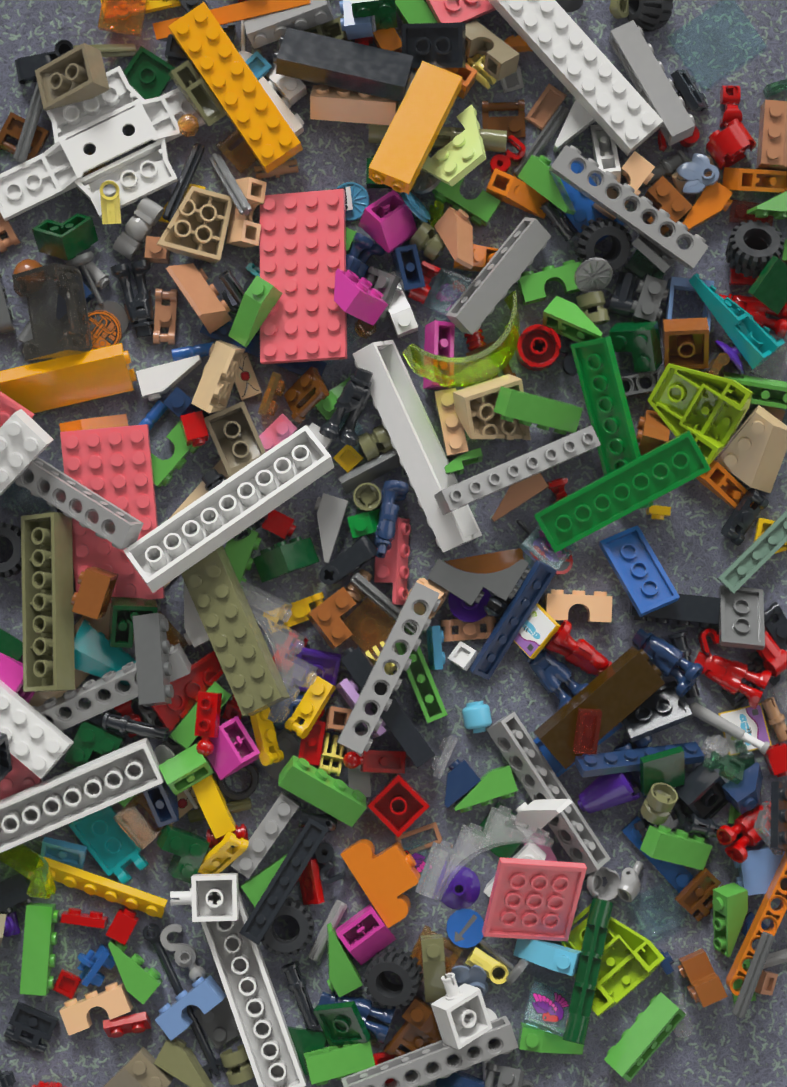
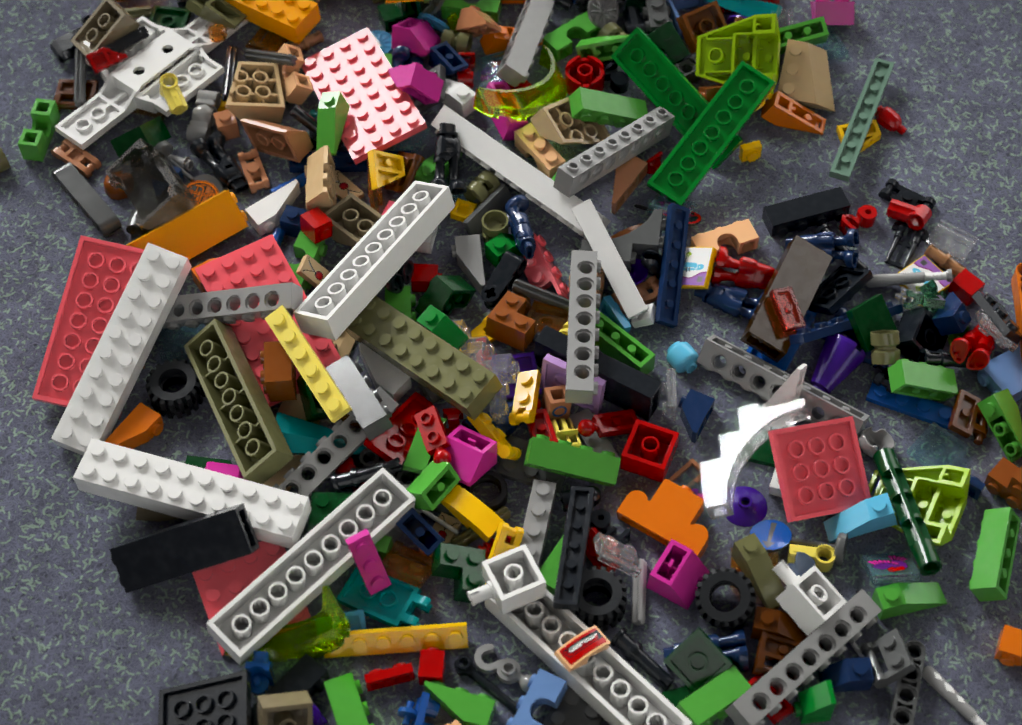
camera: 20 degrees left, 30 degrees down
bright green slope [327,923,363,998] -> none
clear orange tile [354,319,377,339] -> none
bright green slope [454,764,518,813] -> none
blue plate [599,525,680,617] -> none
light grey piece [617,861,644,902] -> none
red piece [694,651,772,709] -> none
plate [718,585,765,650] -> none
black plate [721,488,769,546] -> none
none -> red tile [86,47,128,74]
none -> black axle [104,27,149,52]
none -> light yellow plate [264,305,352,423]
none -> tan tile [296,254,330,288]
none -> dark pink plate [345,529,392,595]
none -> yellow wing [367,149,405,190]
none -> green slope [416,304,469,350]
none -> slope [554,625,611,672]
none -> white tile [571,199,648,320]
none -> clear plate [593,532,642,578]

